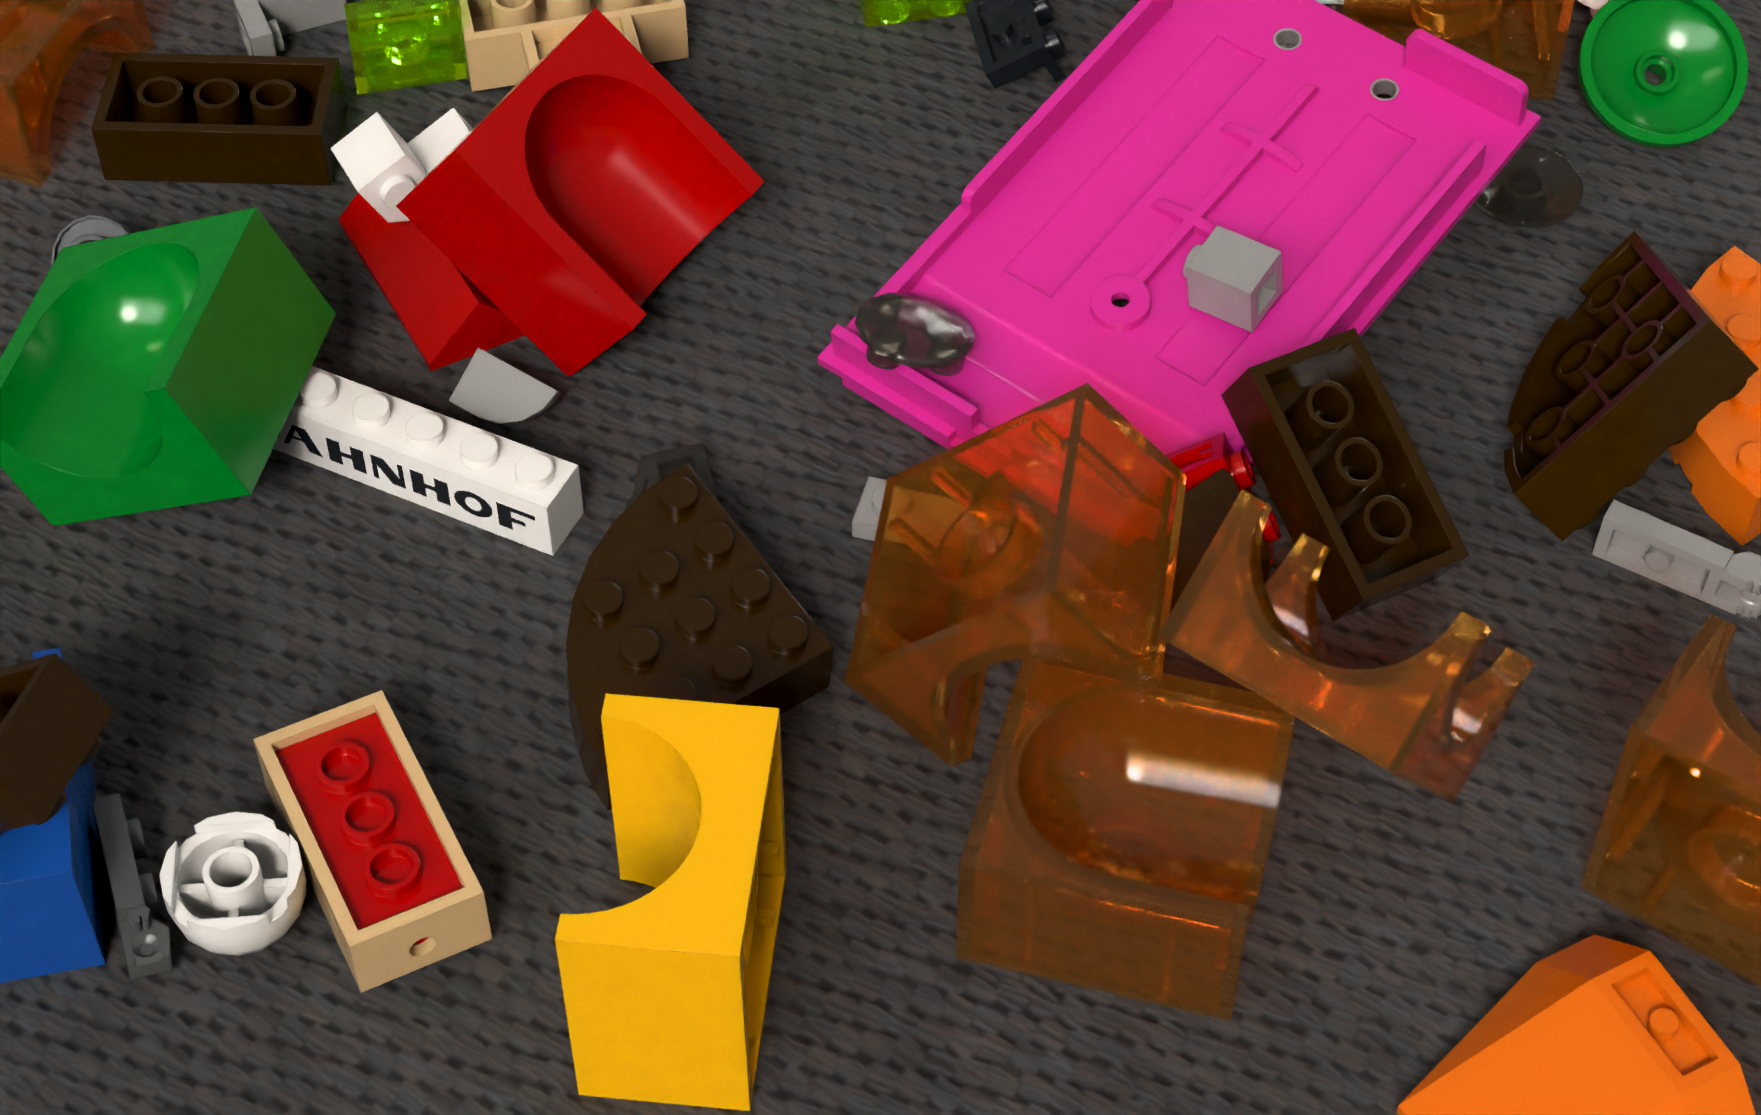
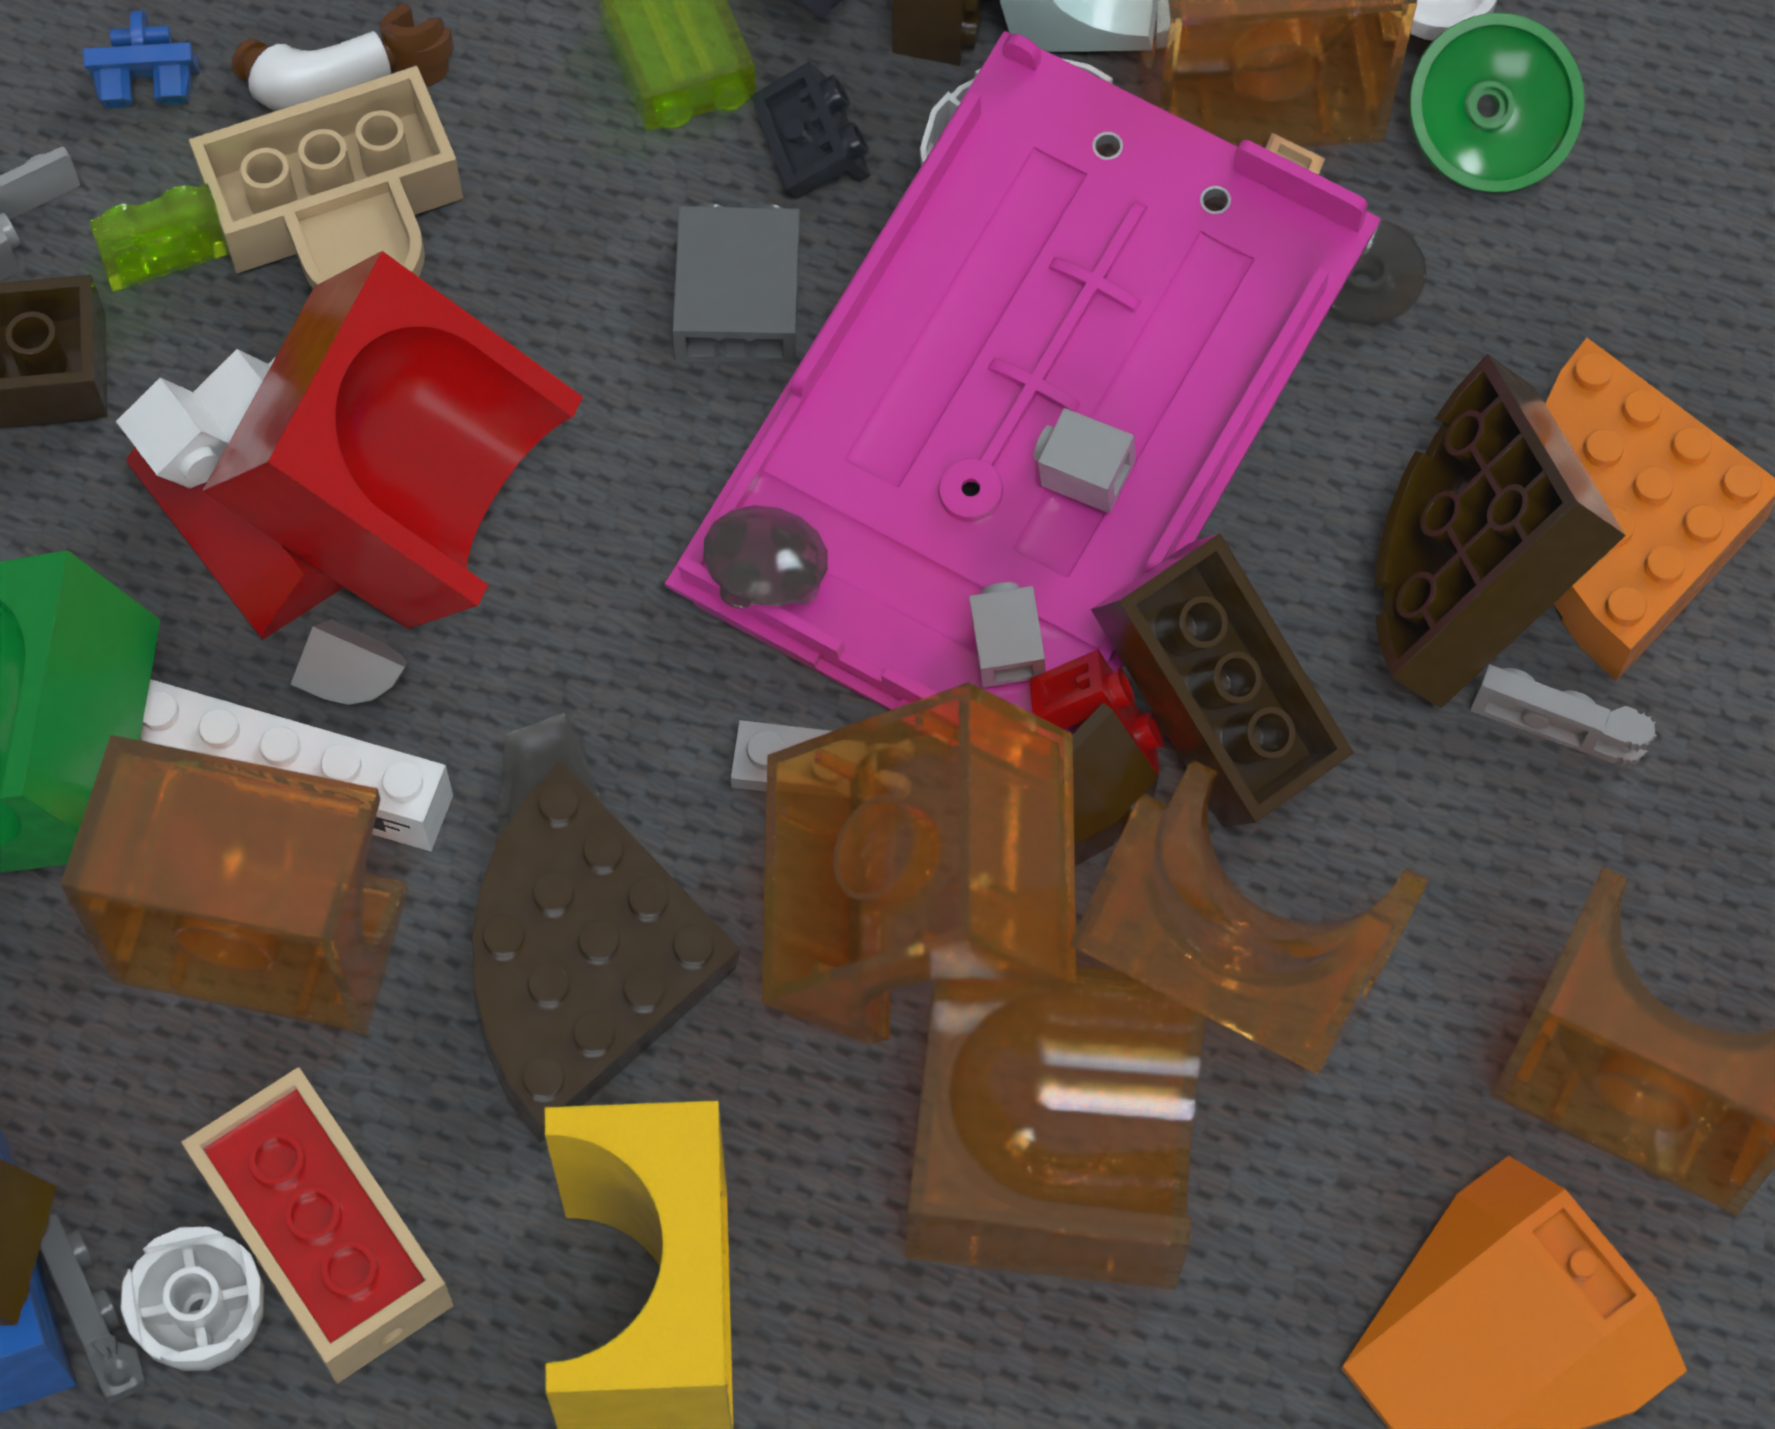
camera: 10 degrees left, 15 degrees up
none -> clear orange piece [61,735,408,1034]
none -> dark grey brick [673,203,800,363]
none -> light grey brick [969,582,1046,688]

